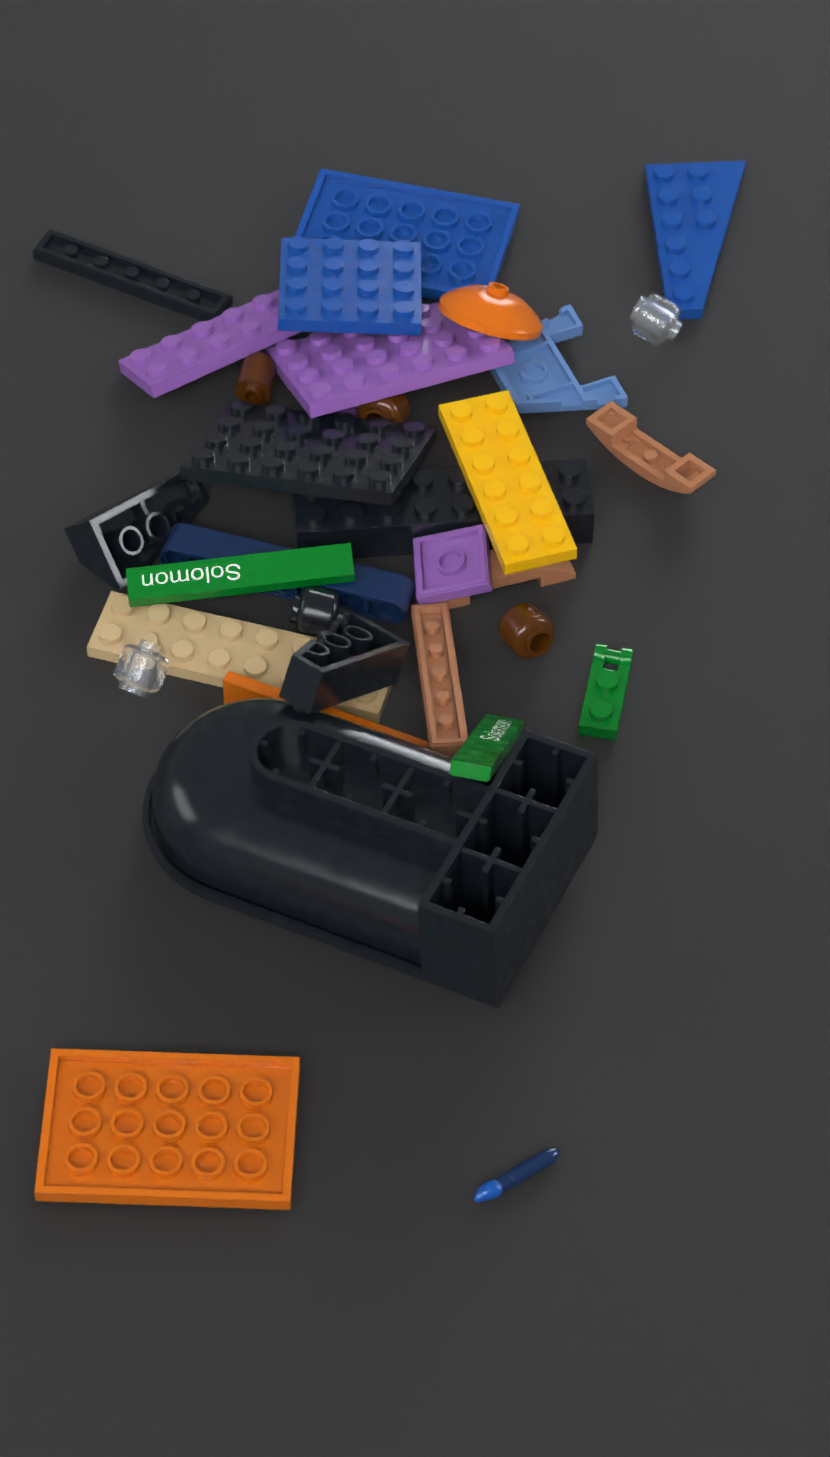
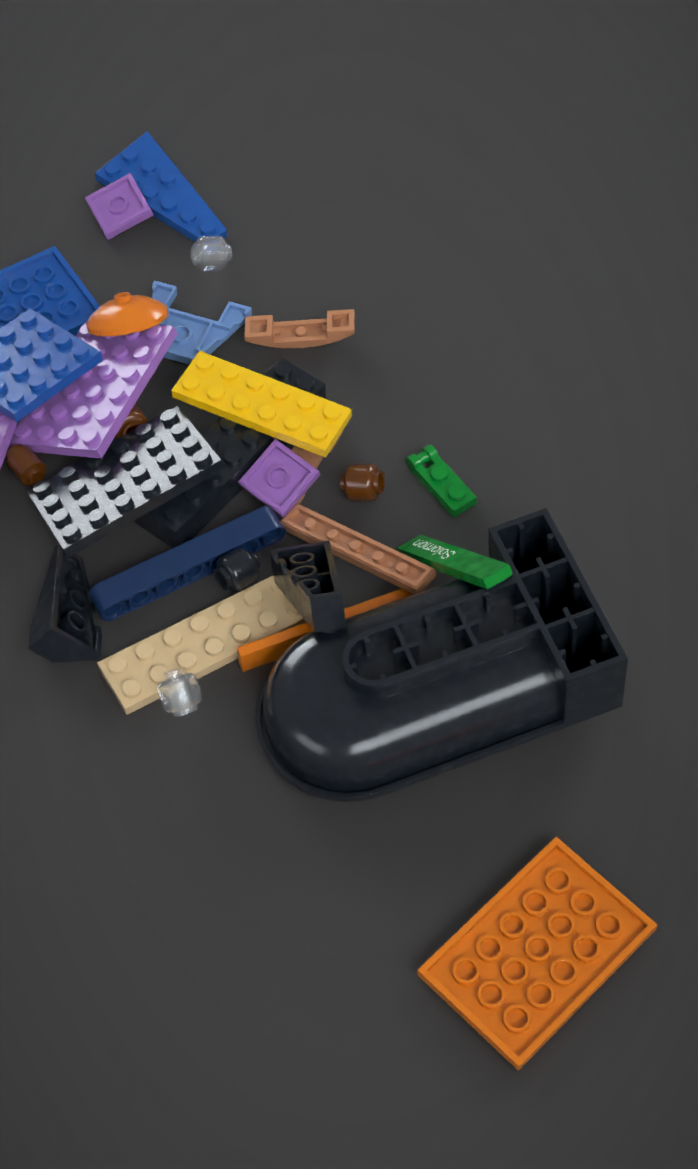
camera: 45 degrees left, 5 degrees up
green tile [126,543,355,607] -> none
none -> medium lavender tile [85,173,154,240]

